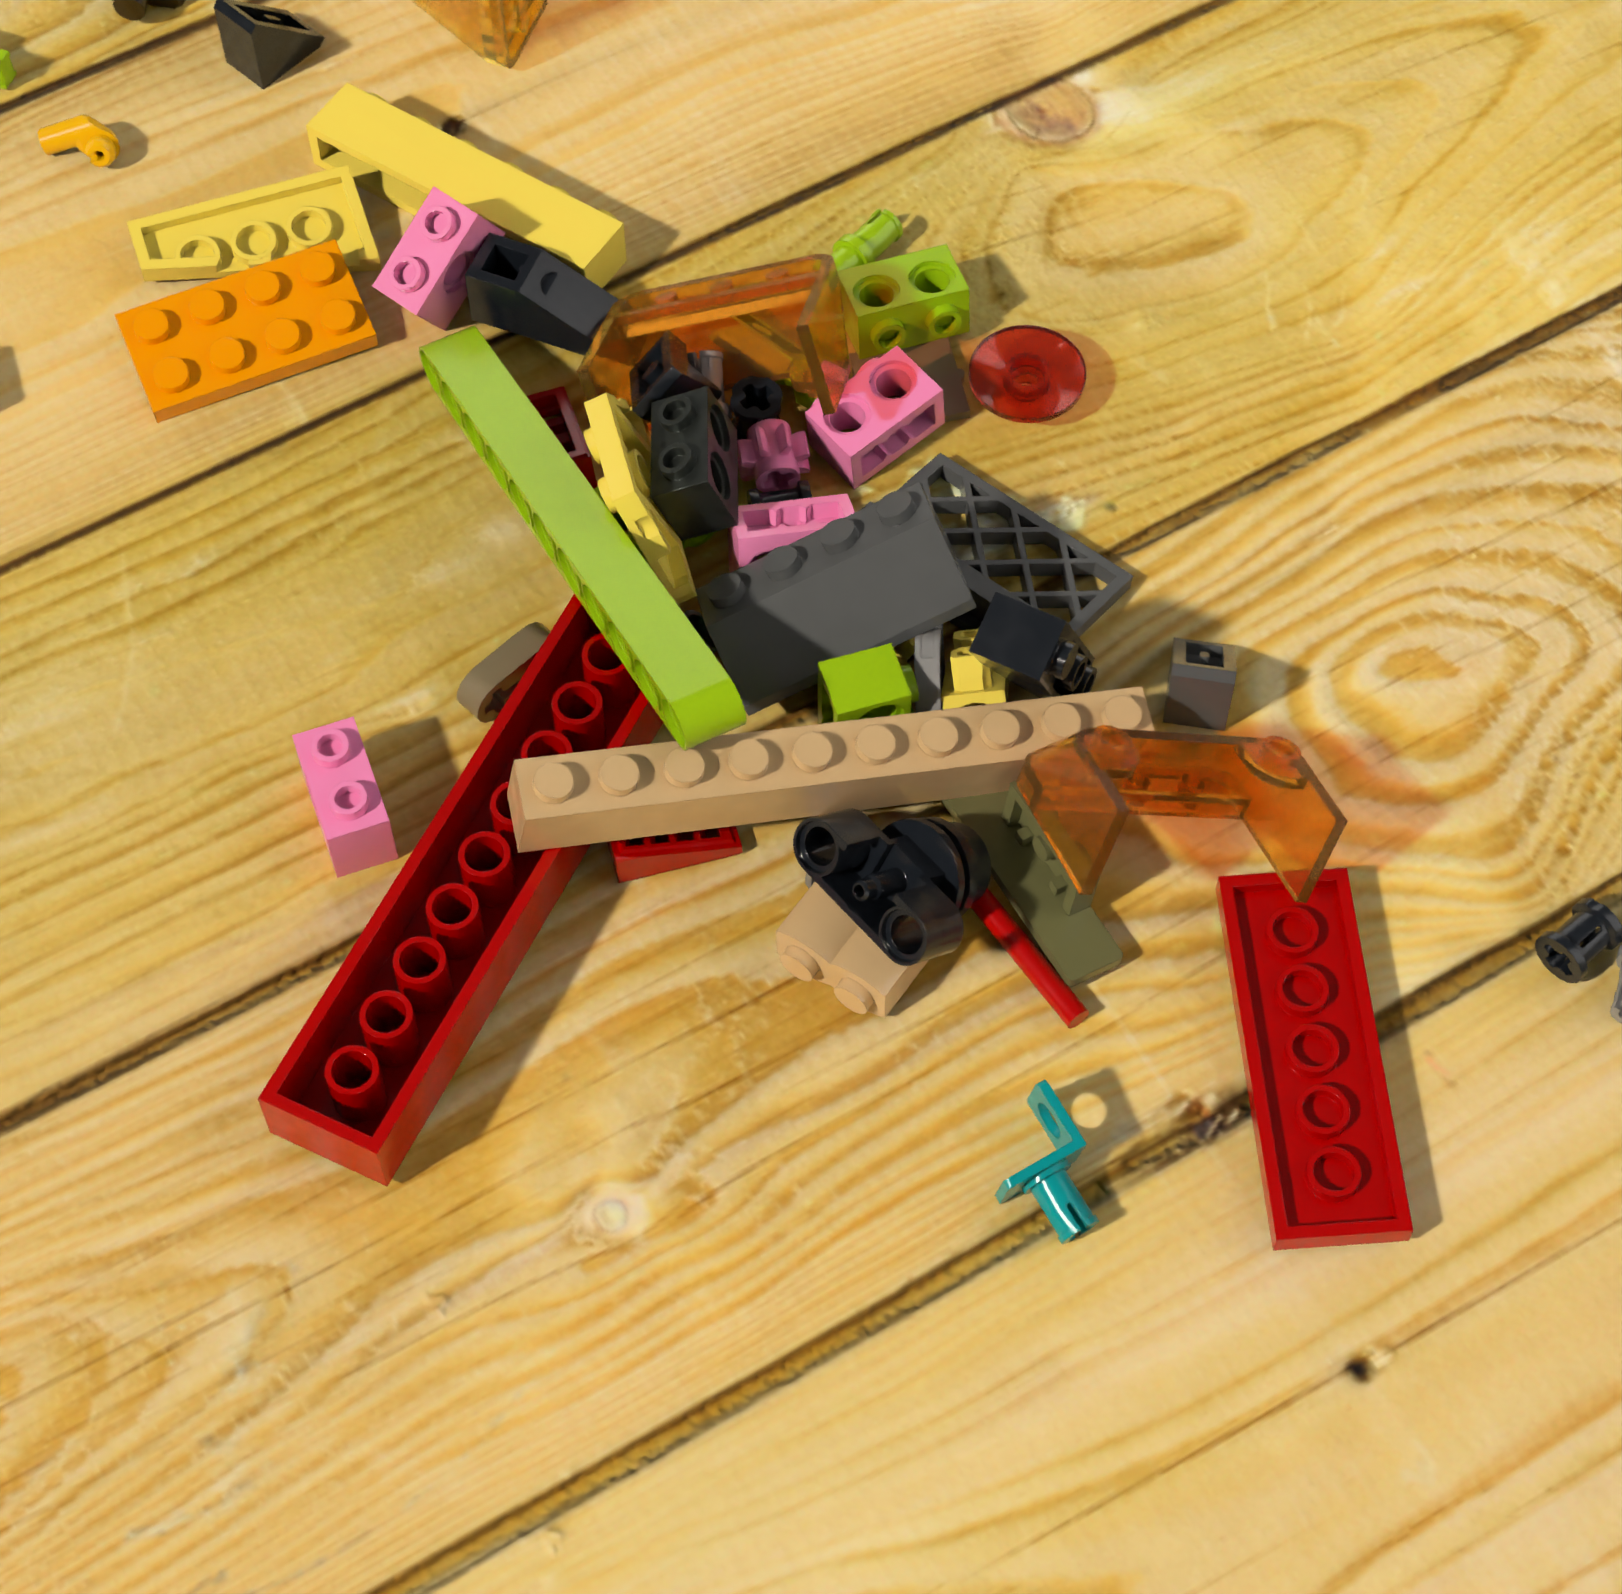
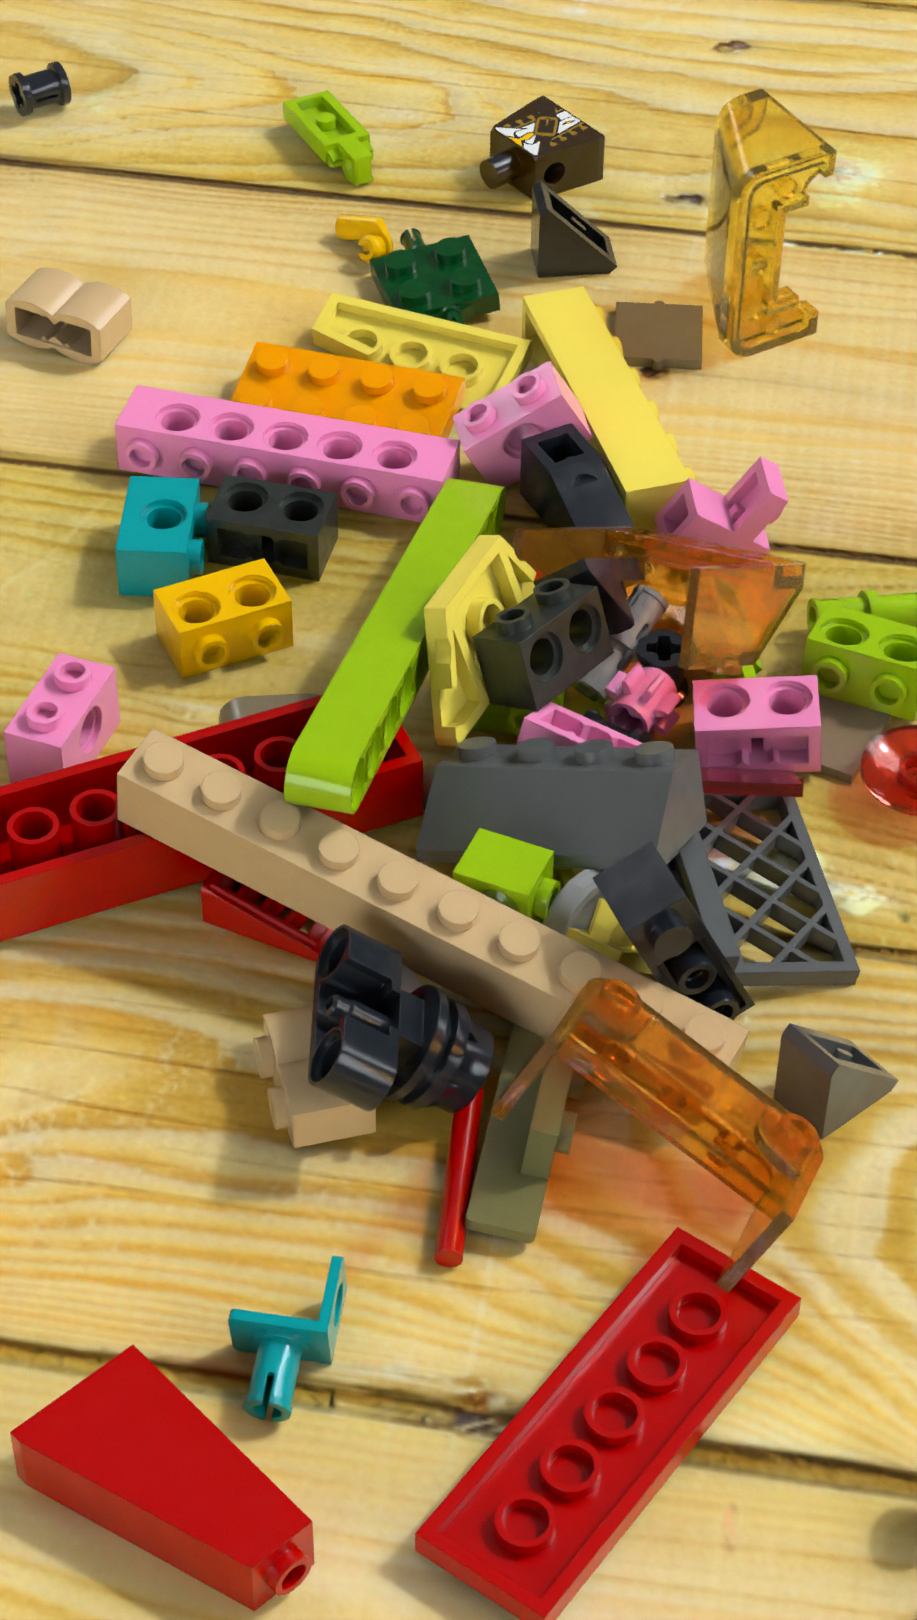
camera: 40 degrees right, 15 degrees down
none -> red slope [10,1345,315,1611]
none -> bright pink brick [115,385,460,523]
none -> teal brick [115,476,211,596]
none -> yellow brick [153,558,293,679]
none -> pearl dark grey brick [205,475,338,581]
none -> dark green plate [369,228,500,324]
none -> dark tan piece [614,301,703,371]
none -> bright pink brick [654,456,789,571]
none -> clear red piece [700,767,804,797]

